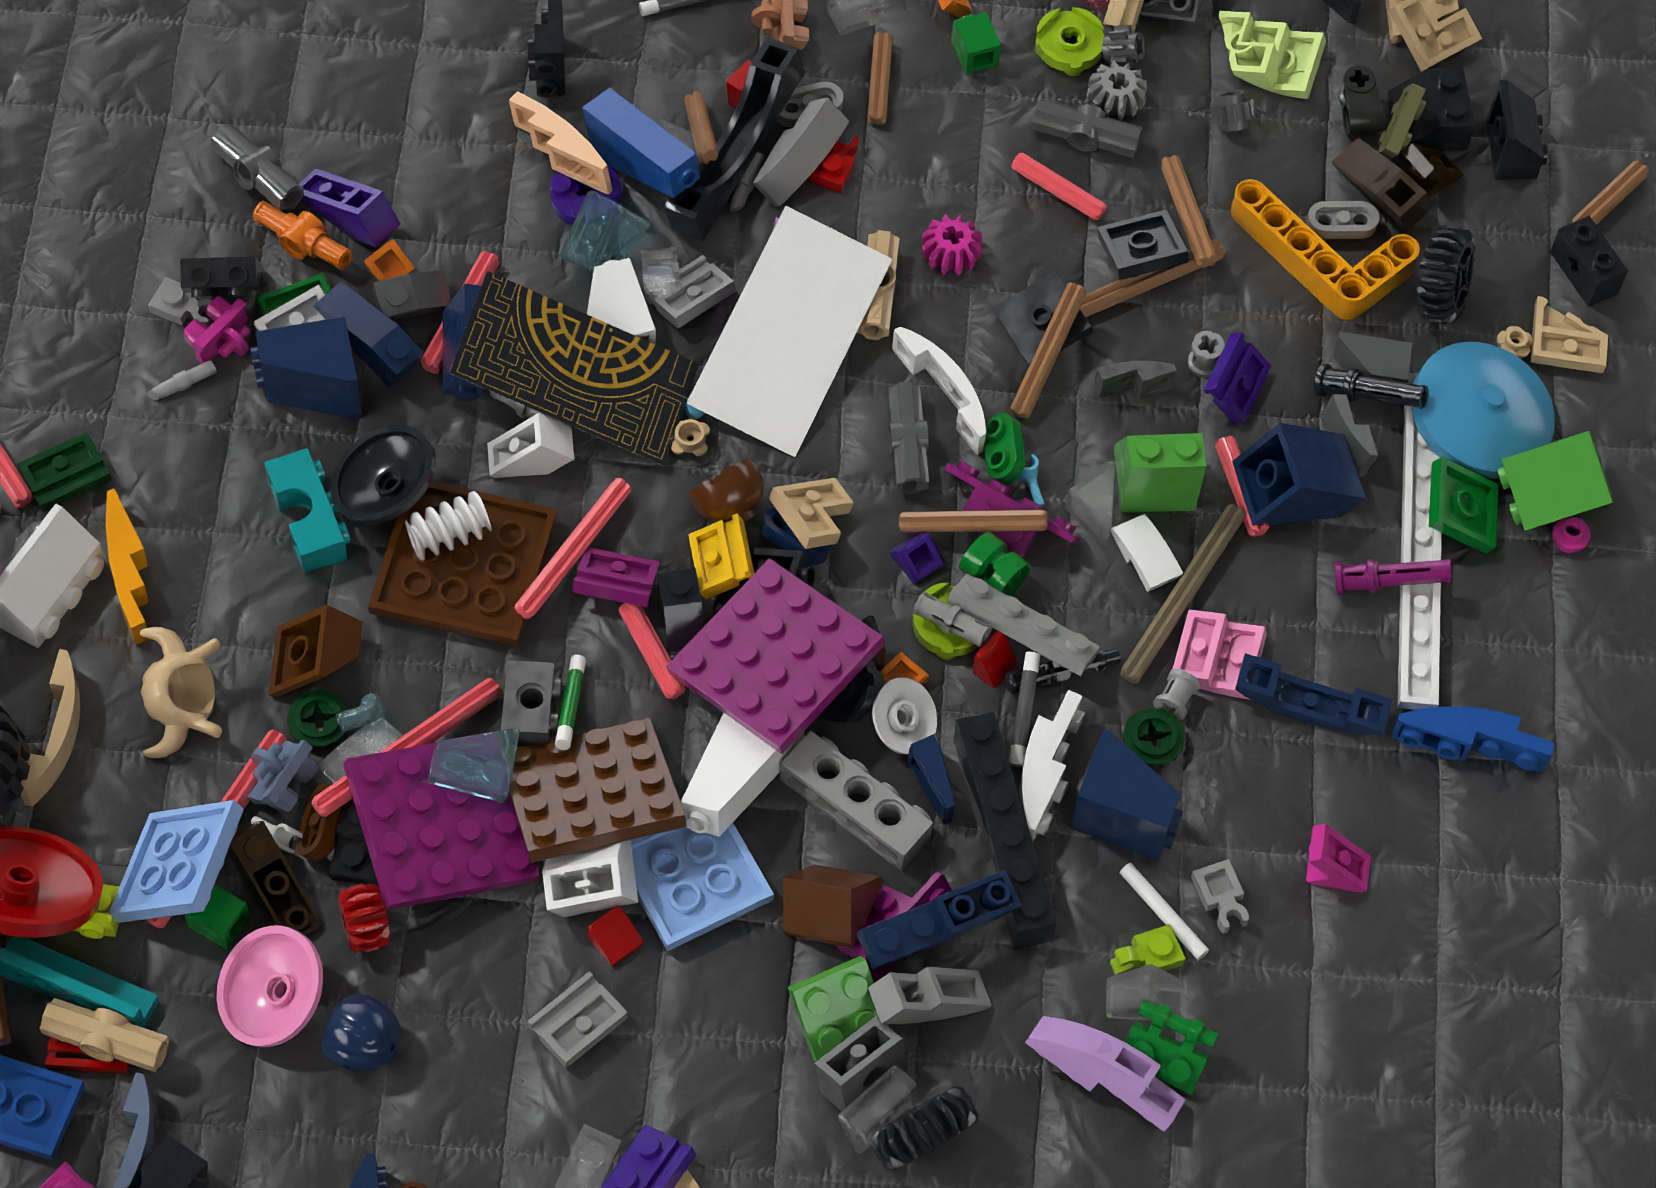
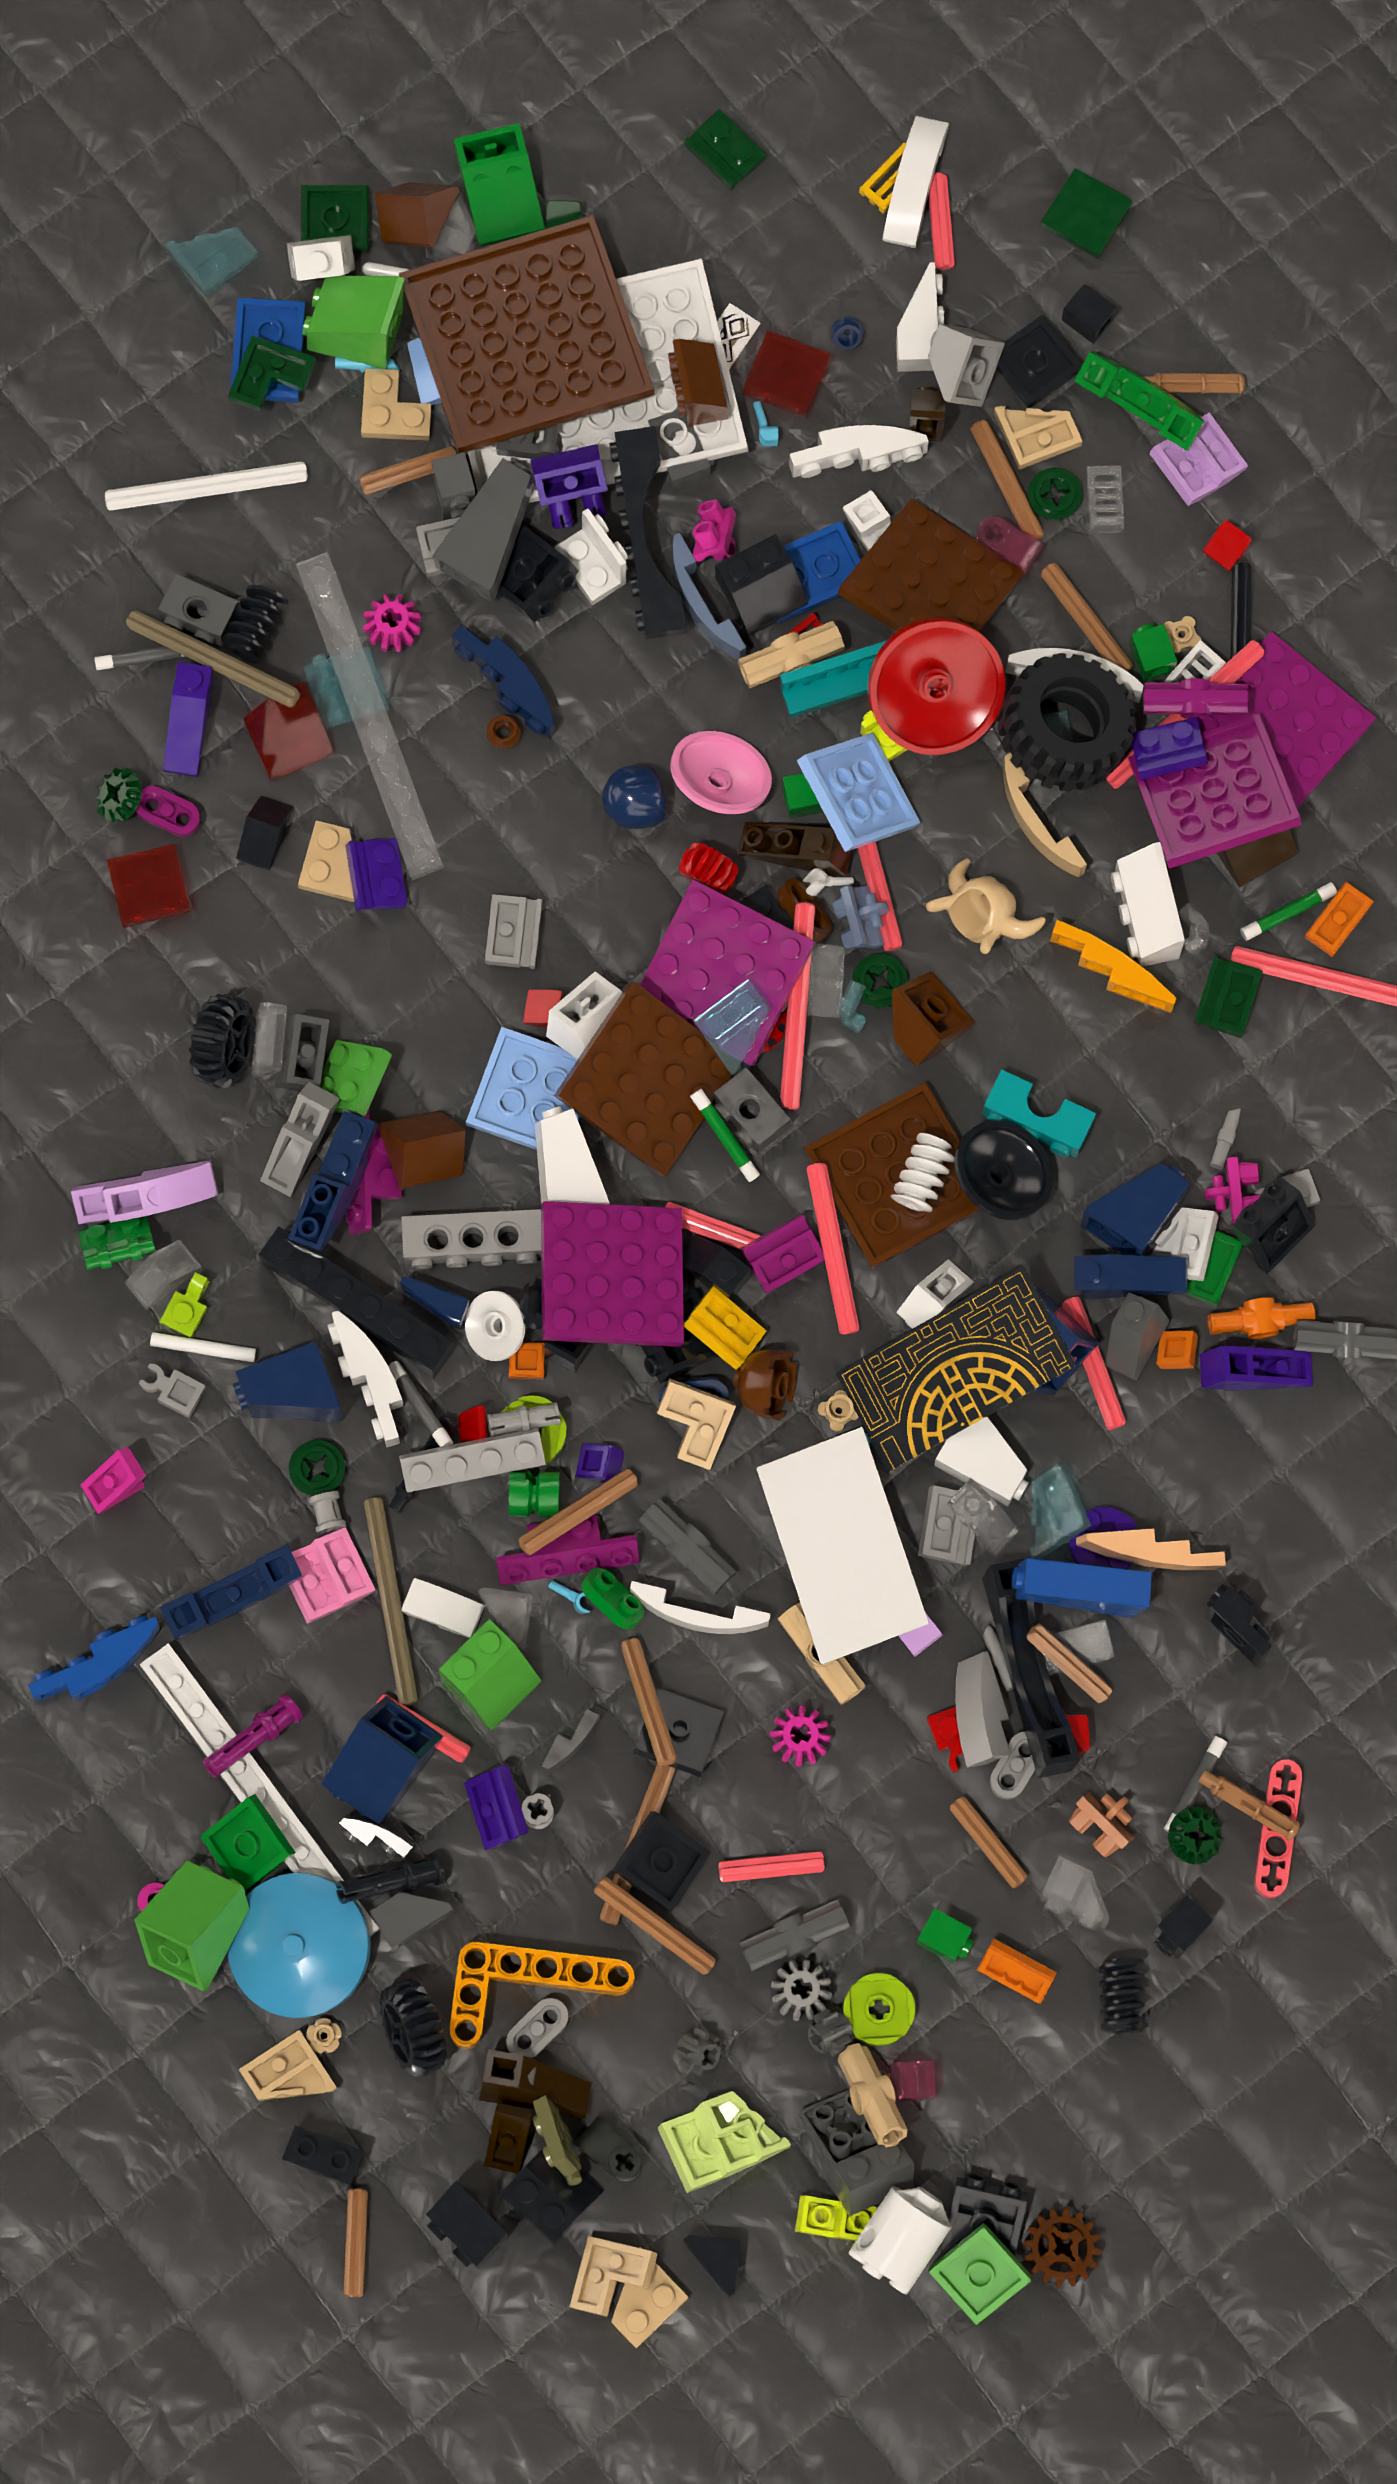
camera: 140 degrees right, 15 degrees up
none -> black slope [715,534,808,635]

